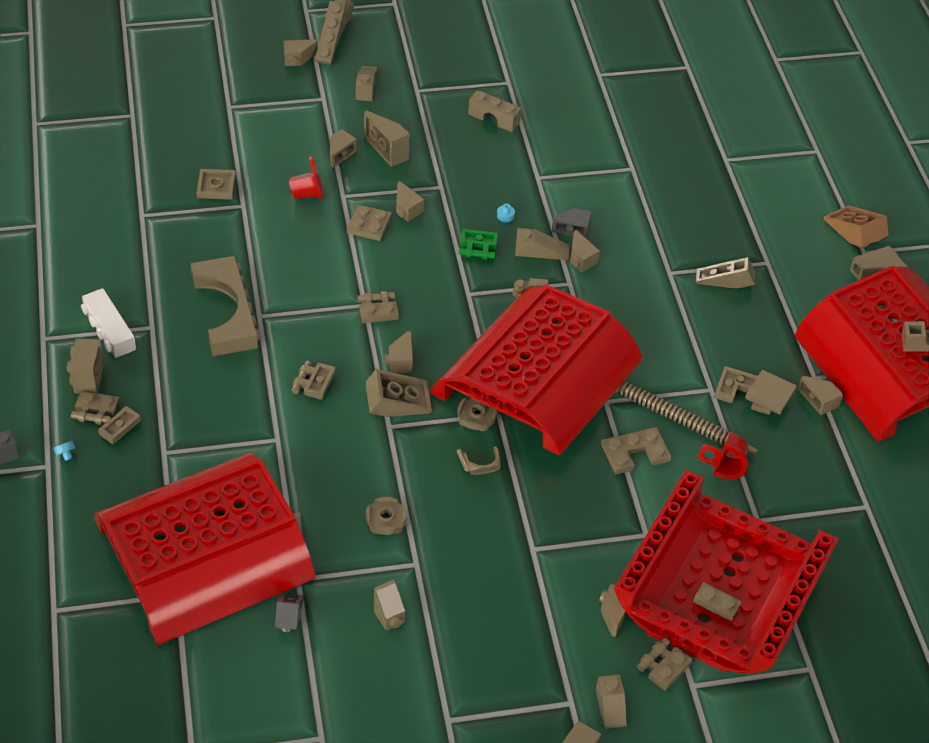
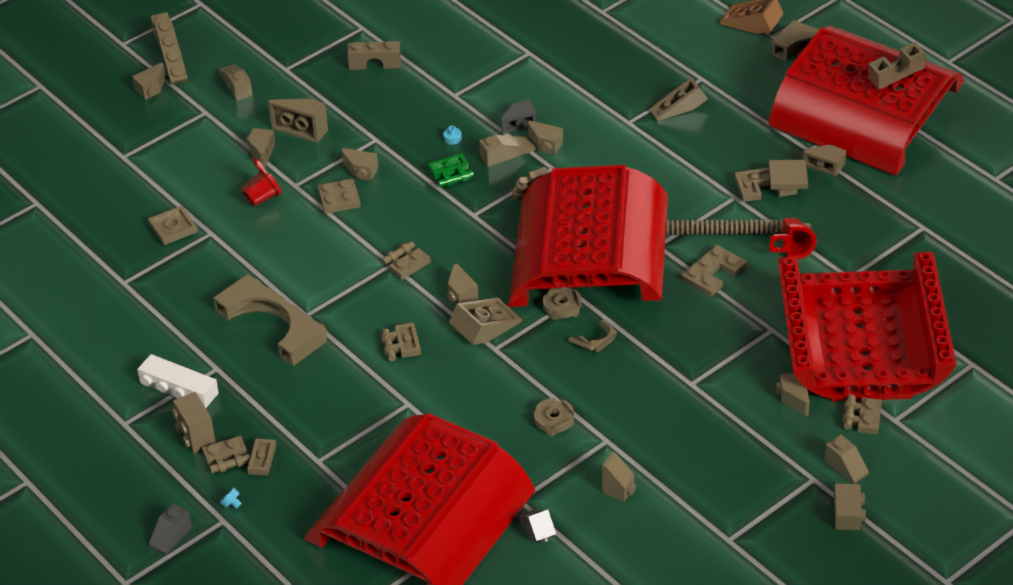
camera: 25 degrees left, 5 degrees down
dark tan plate [693,582,742,621] -> none

